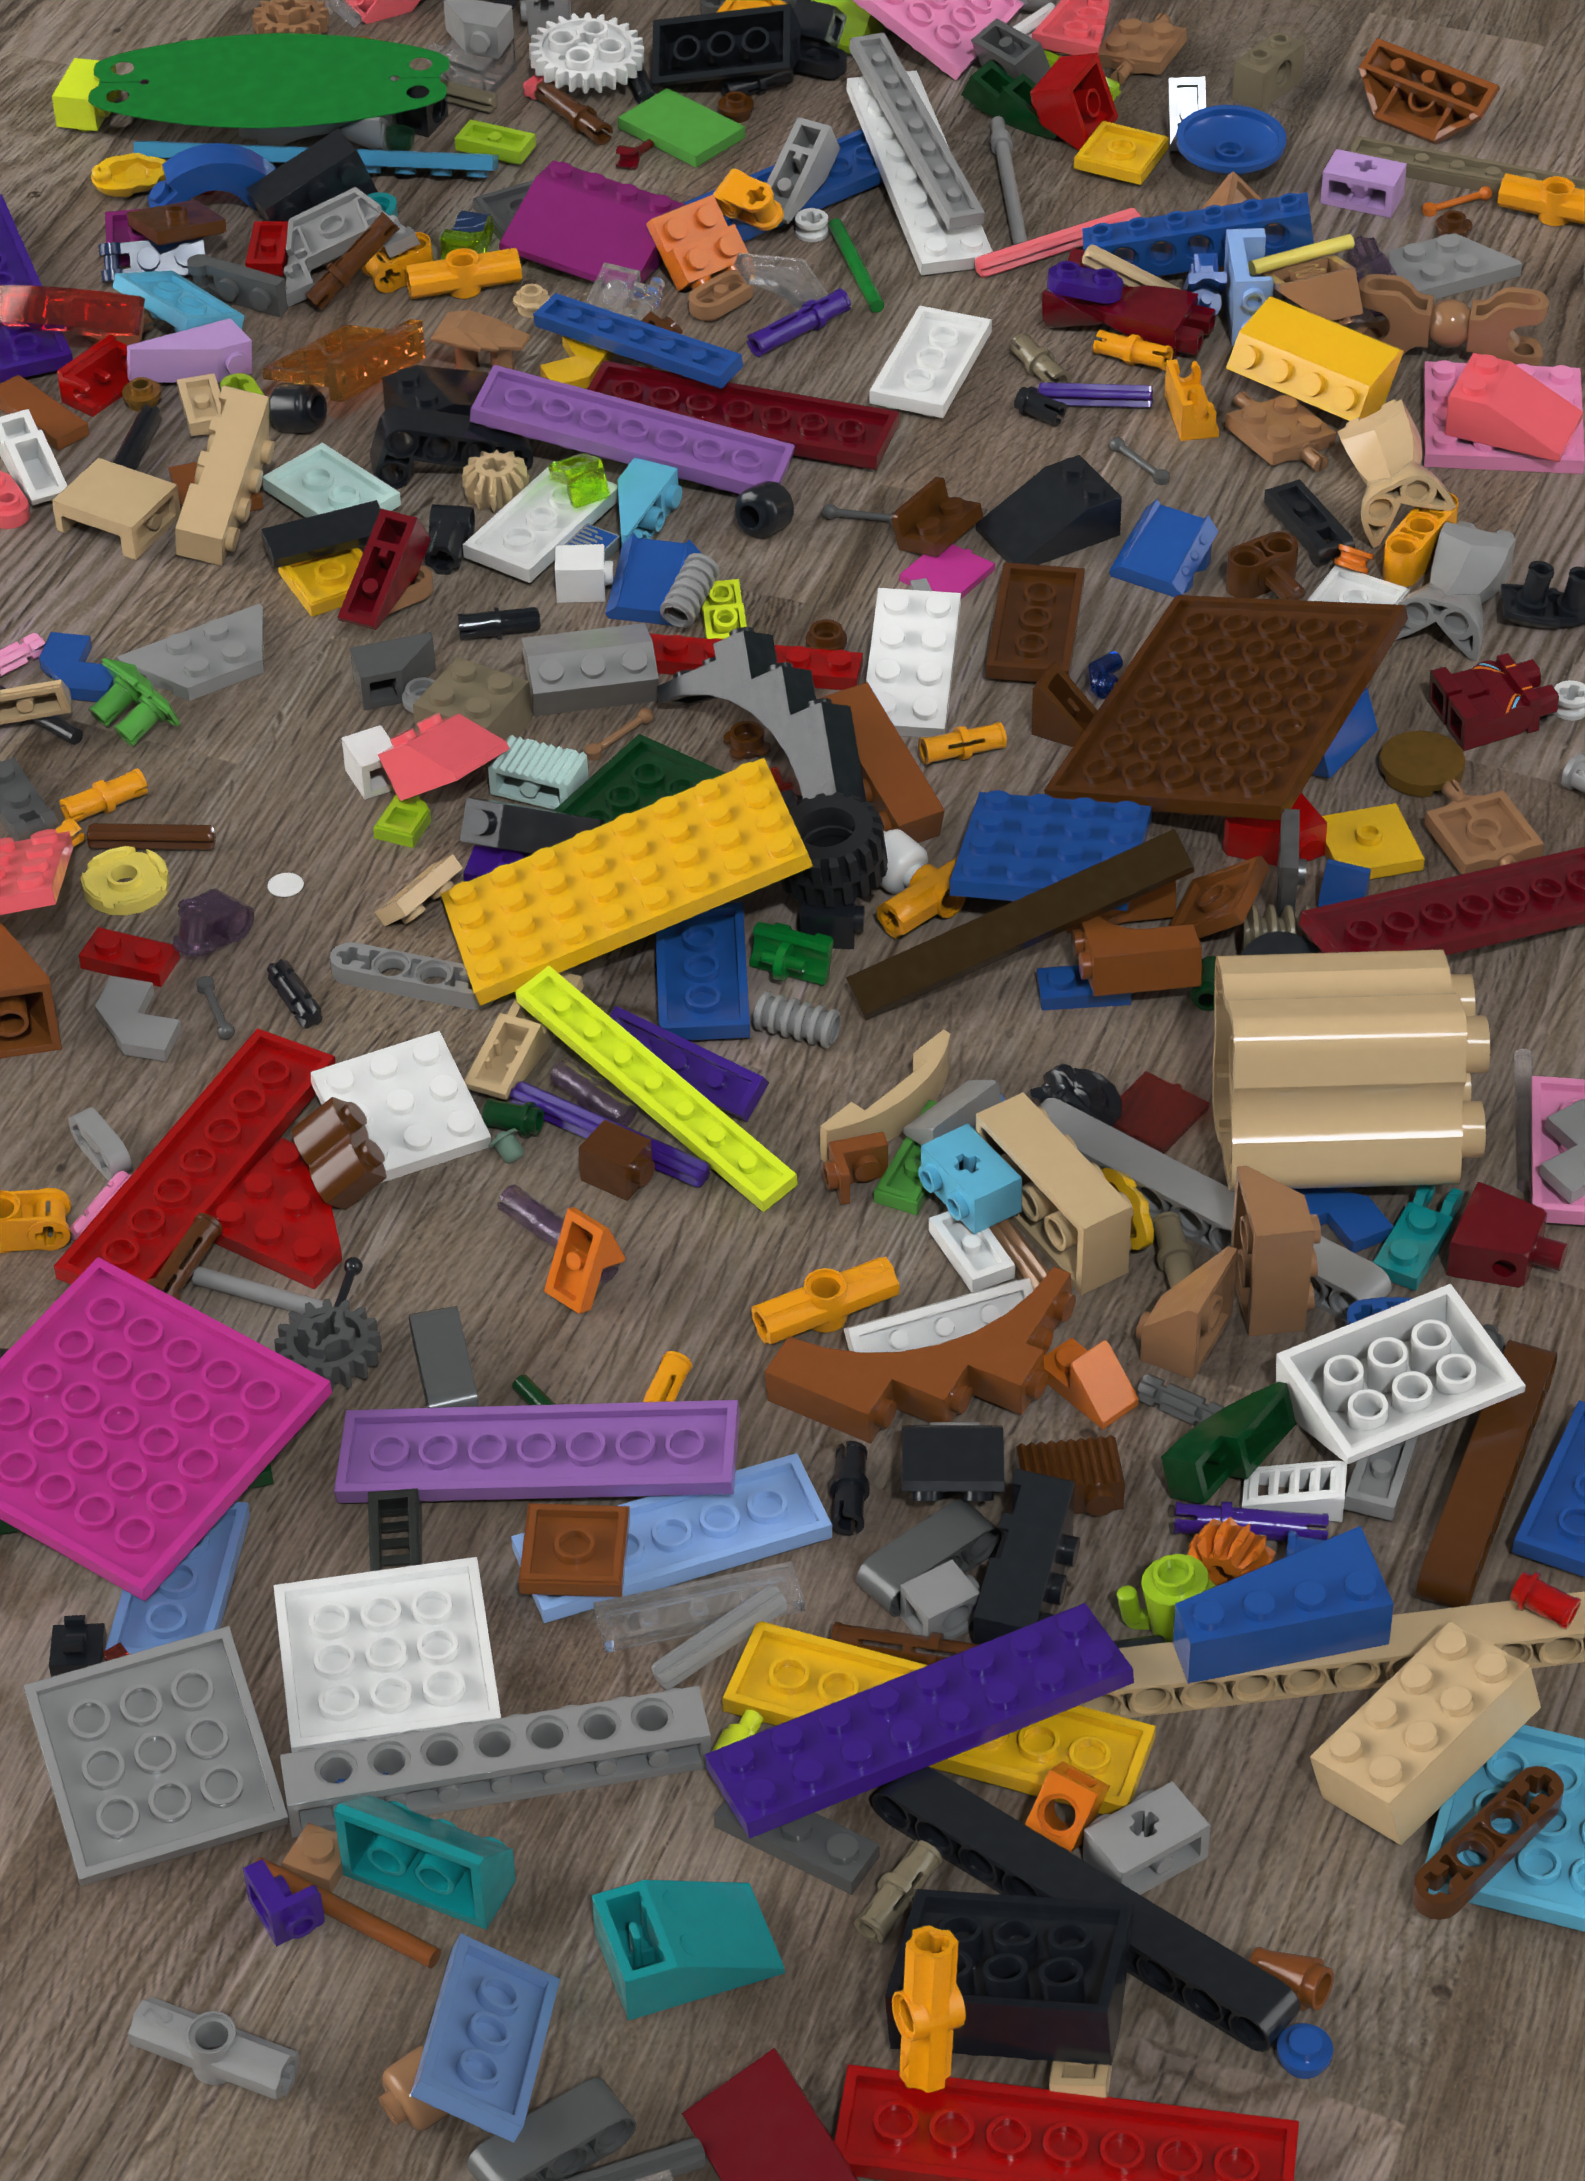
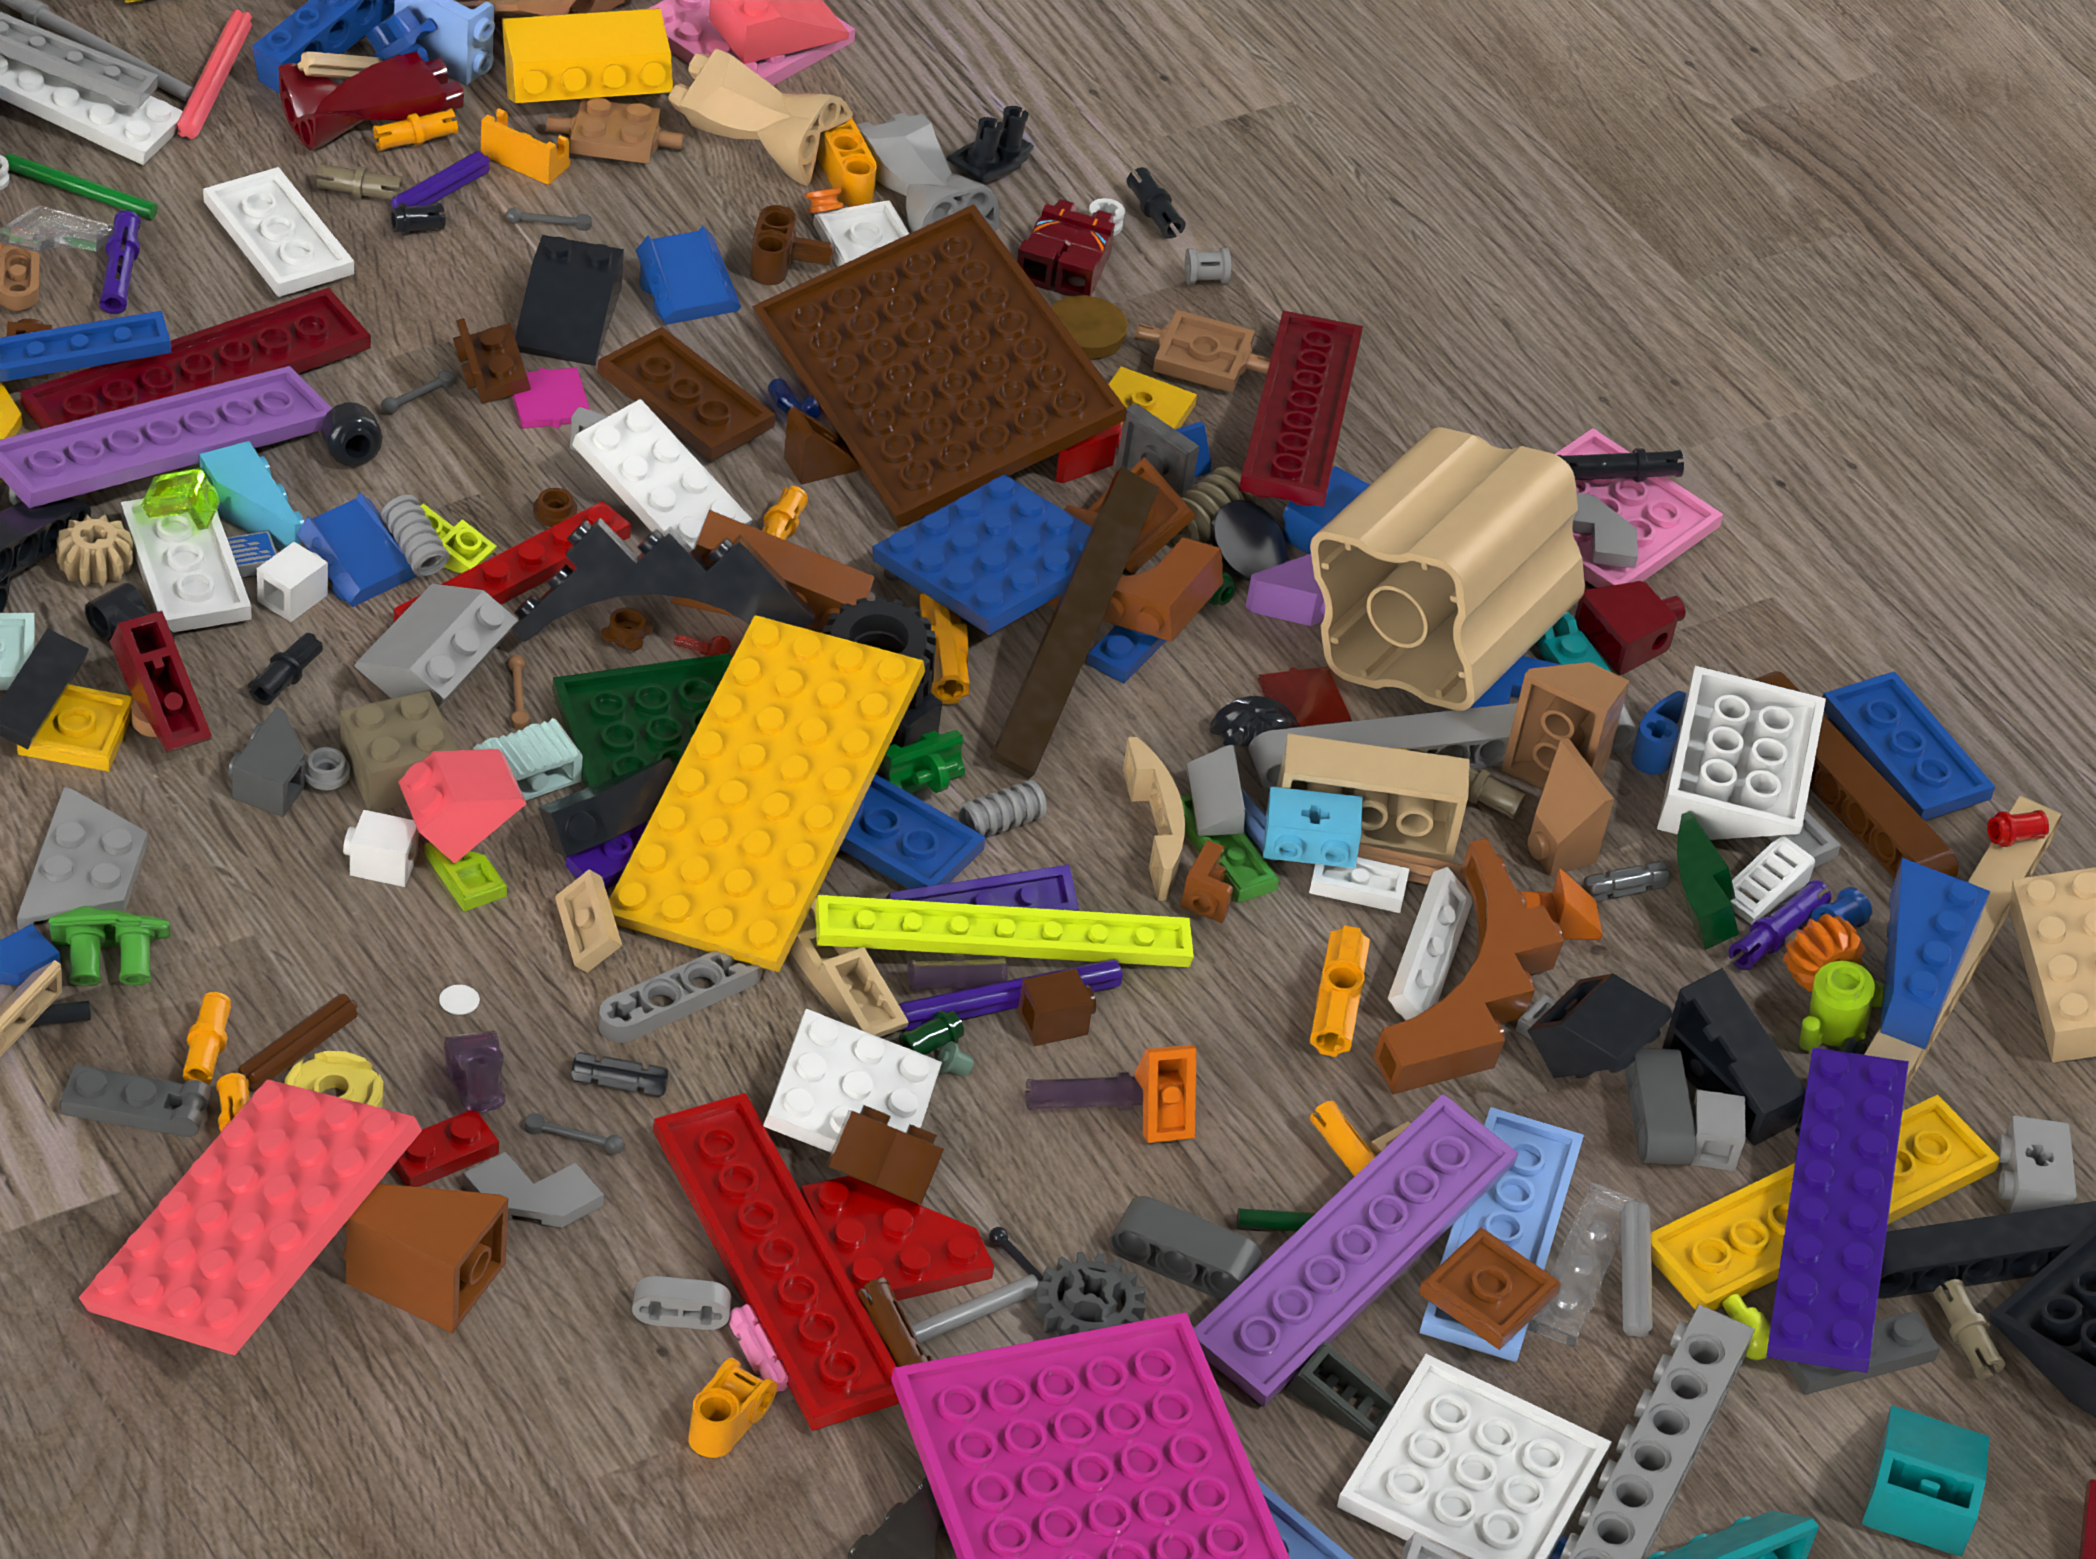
camera: 60 degrees left, 0 degrees up
black pin [830,1441,870,1536] -> none
reddish brown pin [831,1622,980,1665] -> none
reddish brown brick [1015,1435,1125,1516] -> none
orange brick [1025,1761,1110,1852] -> none
dark purple plate [1047,261,1123,304] -> none
black plate [1264,479,1355,566] -> none

